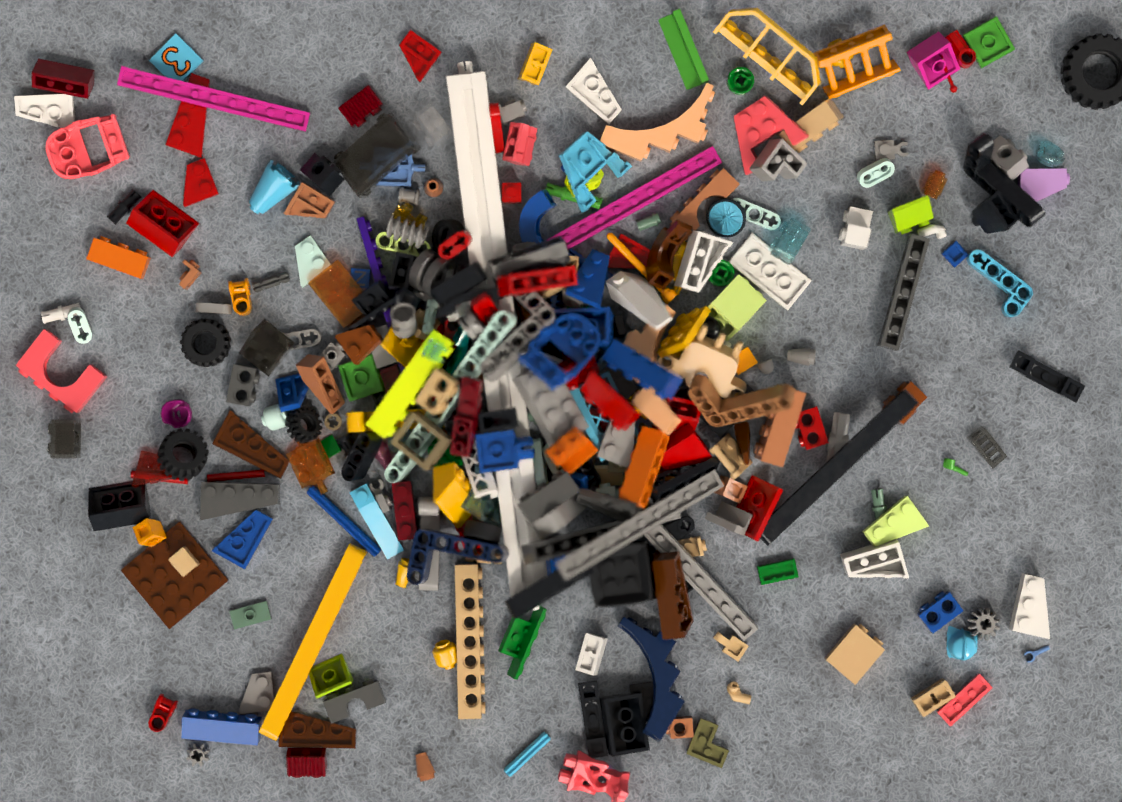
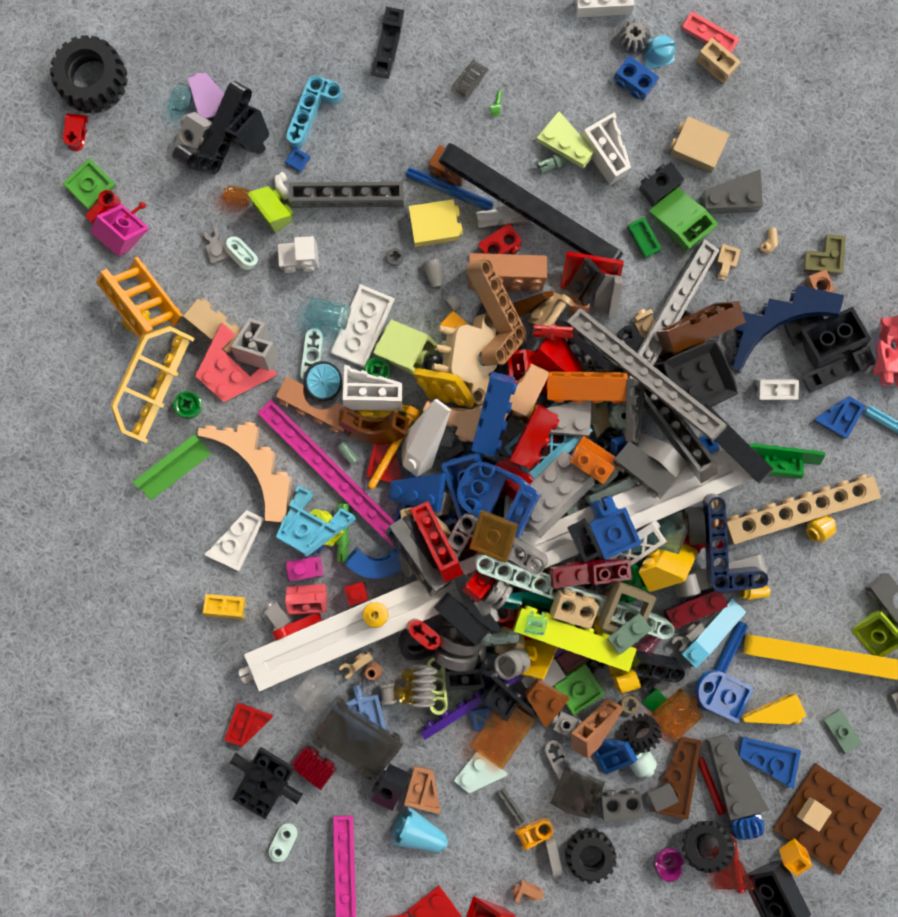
camera: 105 degrees left, 5 degrees down
none -> red piece [63,113,88,152]
none -> black slope [229,747,304,820]
none -> light aqua plate [269,823,298,862]
none -> dark pink torso [285,557,324,582]
none -> tan plate [339,652,373,679]
none -> yellow head [362,602,389,628]
none -> dark grey bush [387,248,404,266]
none -> blue axle [406,167,494,211]
none -> light yellow brick [409,199,463,247]
none -> pearl gold plate [470,510,519,563]
none -> red pin [533,324,573,339]
none -> black plate [567,258,606,306]
none -> sand green plate [607,613,652,655]
none -> black brick [639,162,685,207]
none -> dark grey brick [646,781,679,812]
none -> bright green slope [649,187,718,254]
none -> plate [695,670,754,723]
none -> dark grey wedge [701,169,763,214]
none -> blue gear [730,814,765,840]
none -> yellow slope [740,693,807,725]
none -> blue wing [813,396,866,439]

